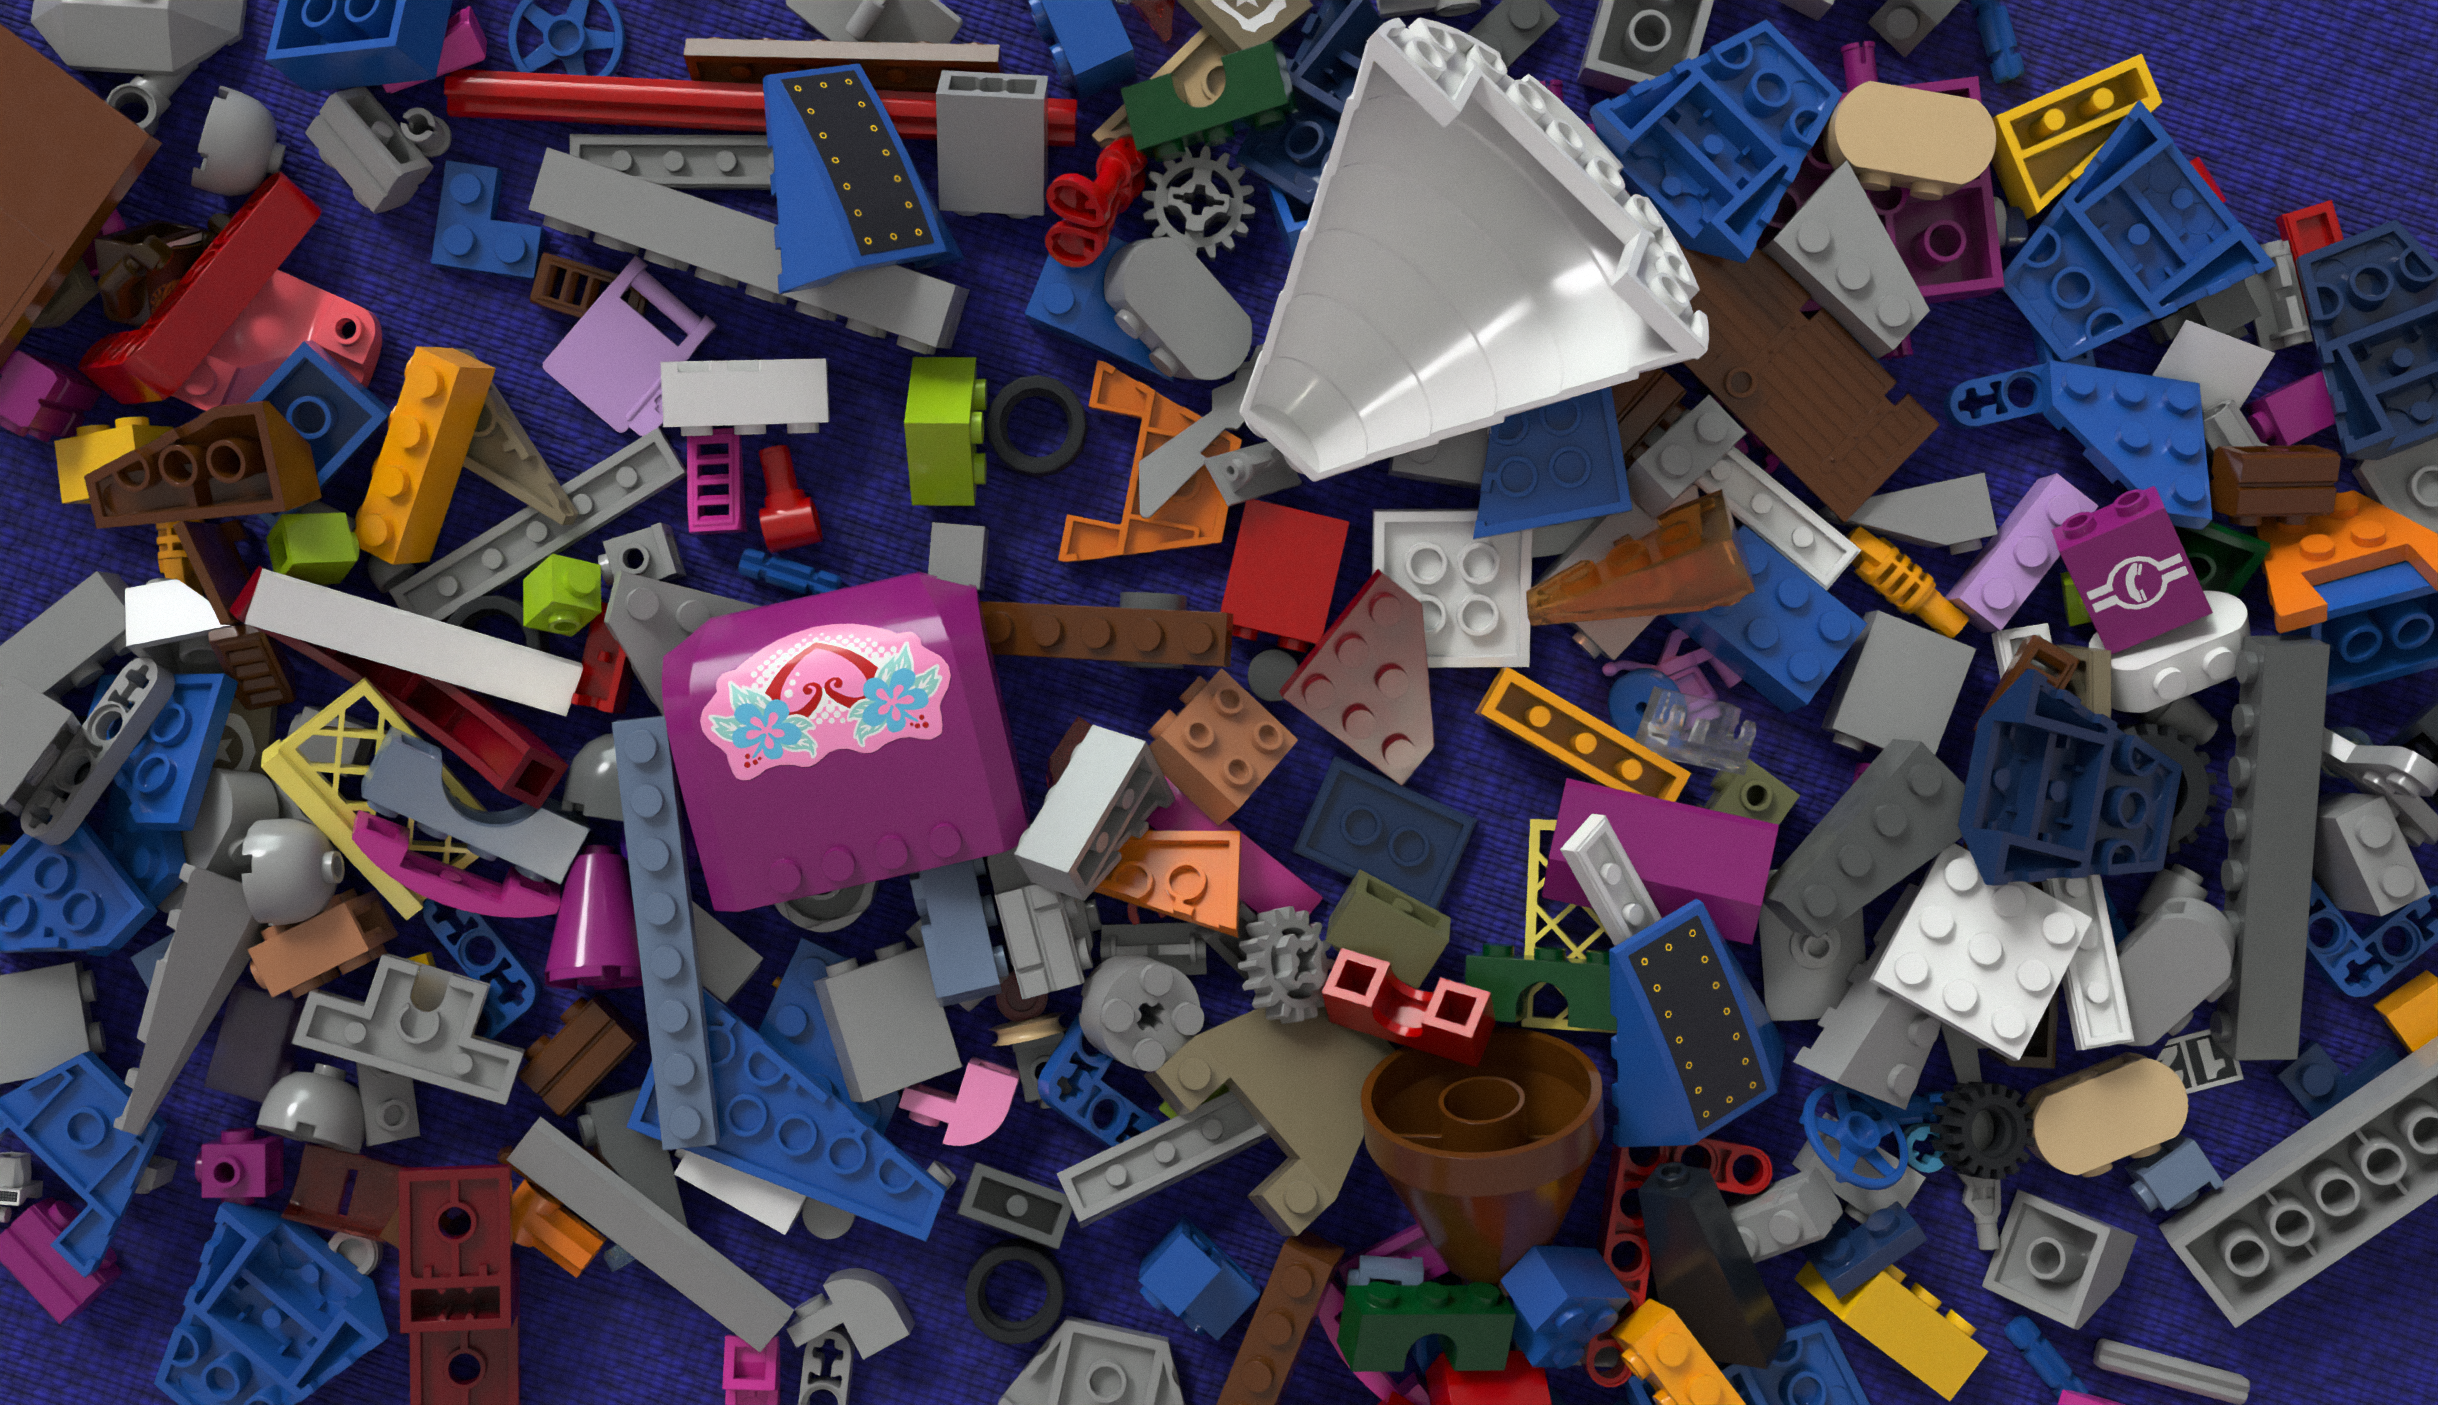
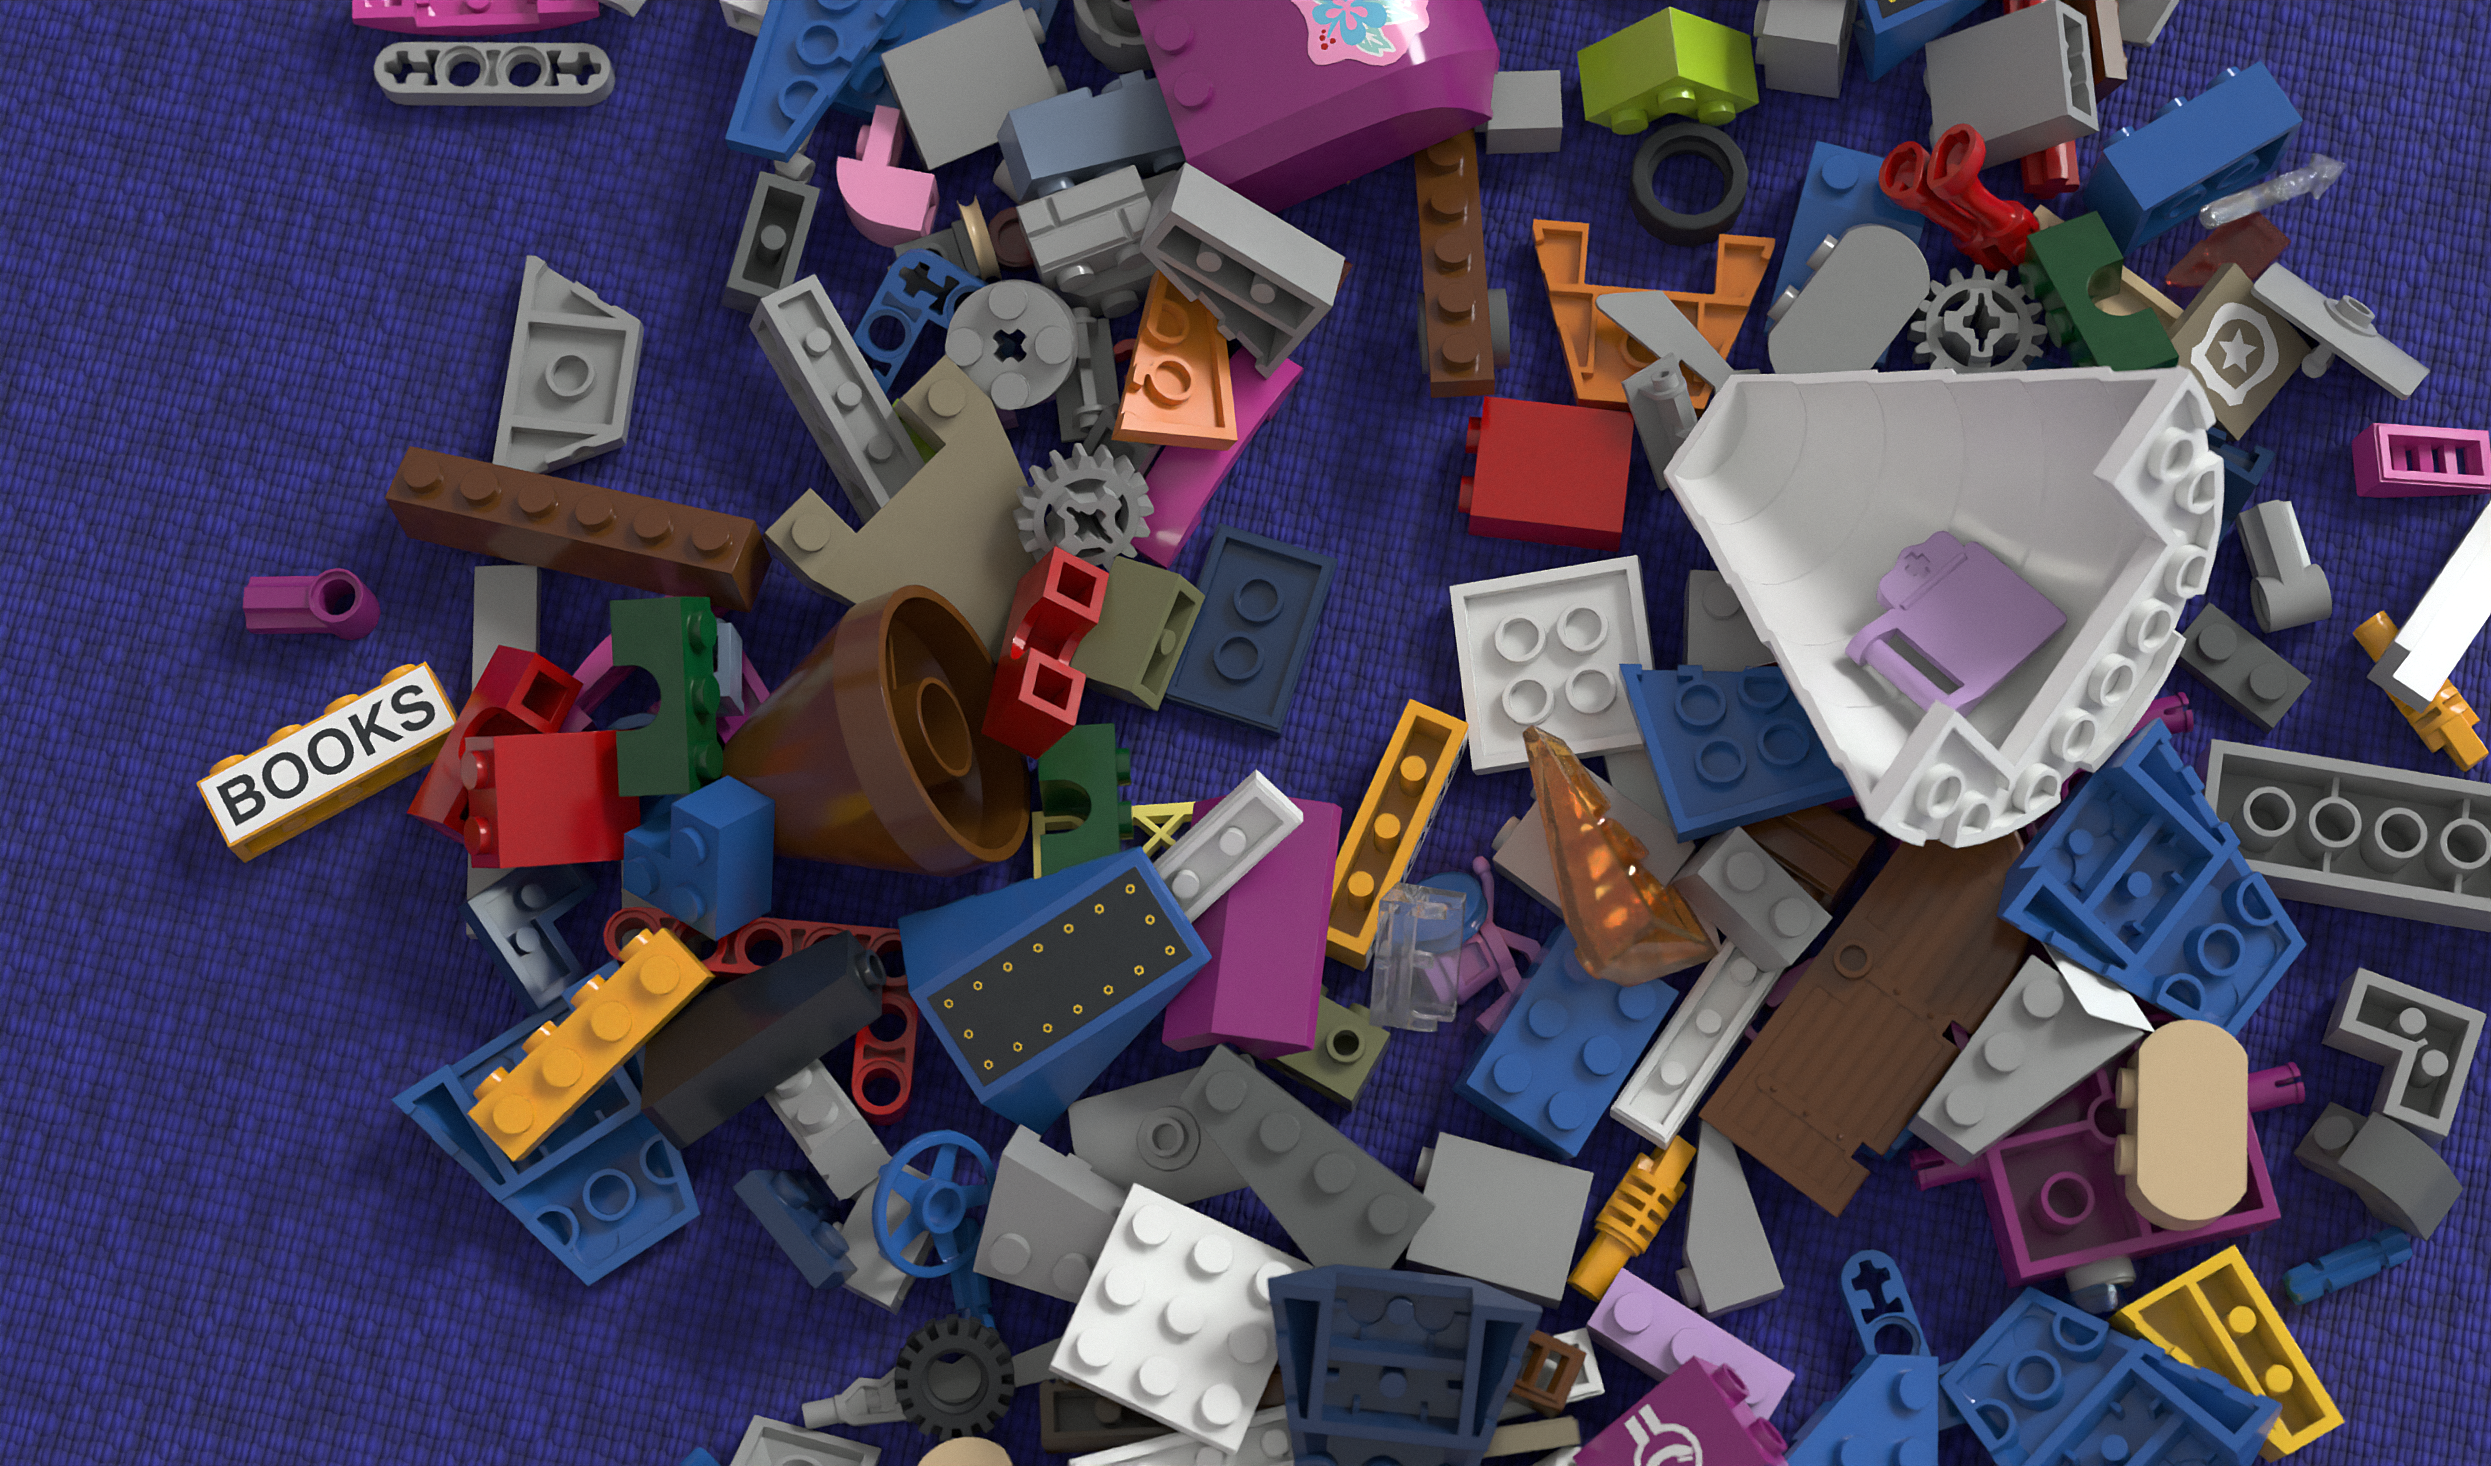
camera: 85 degrees right, 15 degrees down
light grey brick [786,1268,915,1360] -> none
light grey tile [802,1197,856,1239] -> none
black tyre [965,1238,1066,1345] -> none
blue brick [1138,1214,1260,1341] -> none
nougat brick [1148,668,1298,826] -> none
dark grey tile [1247,649,1298,702] -> none
plate [1279,569,1435,786] -> none
yellow wedge [1794,1261,1988,1402] -> none
dark azure bush [1898,1122,1945,1173] -> none
none -> lavender piece [1845,531,2067,719]
none -> white sticker [2042,942,2155,1032]

